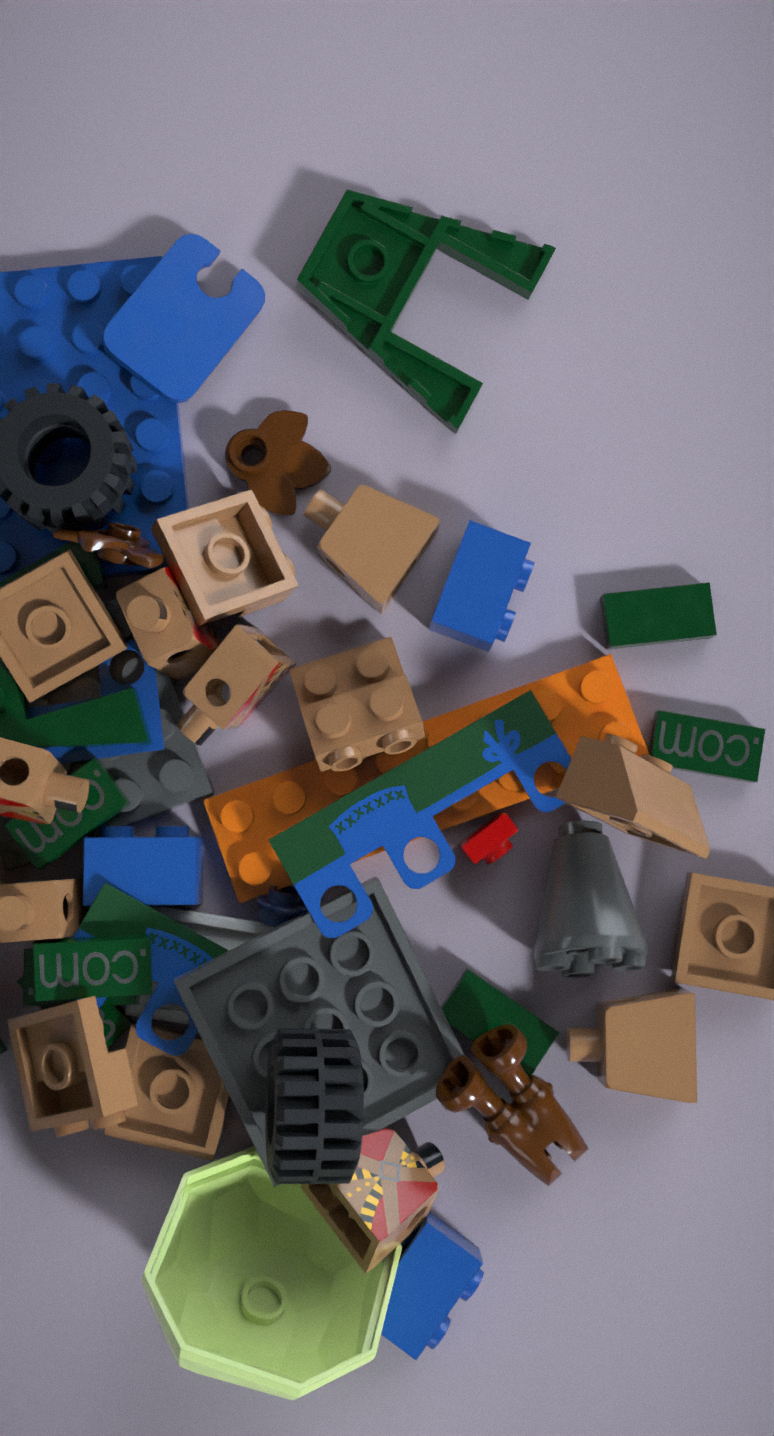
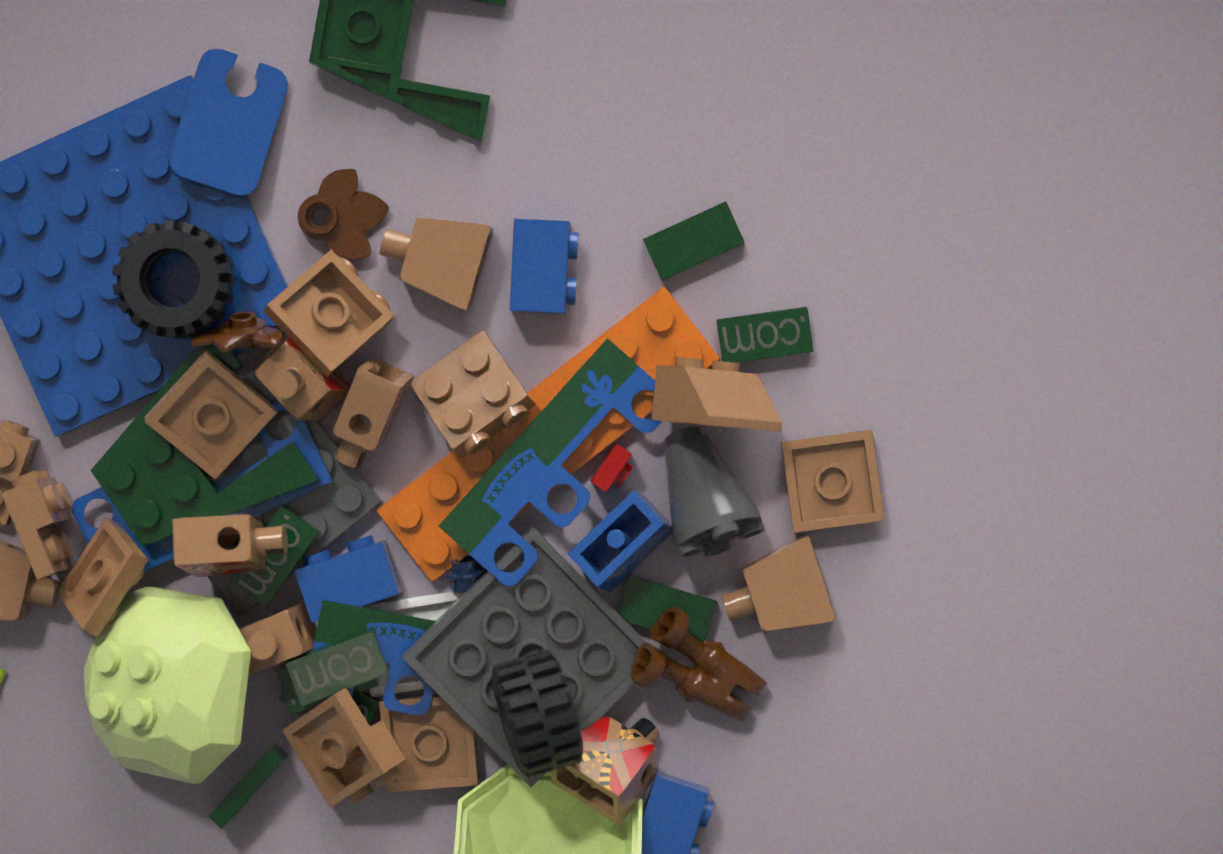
camera: 10 degrees left, 5 degrees up
none -> blue brick [568,490,672,592]

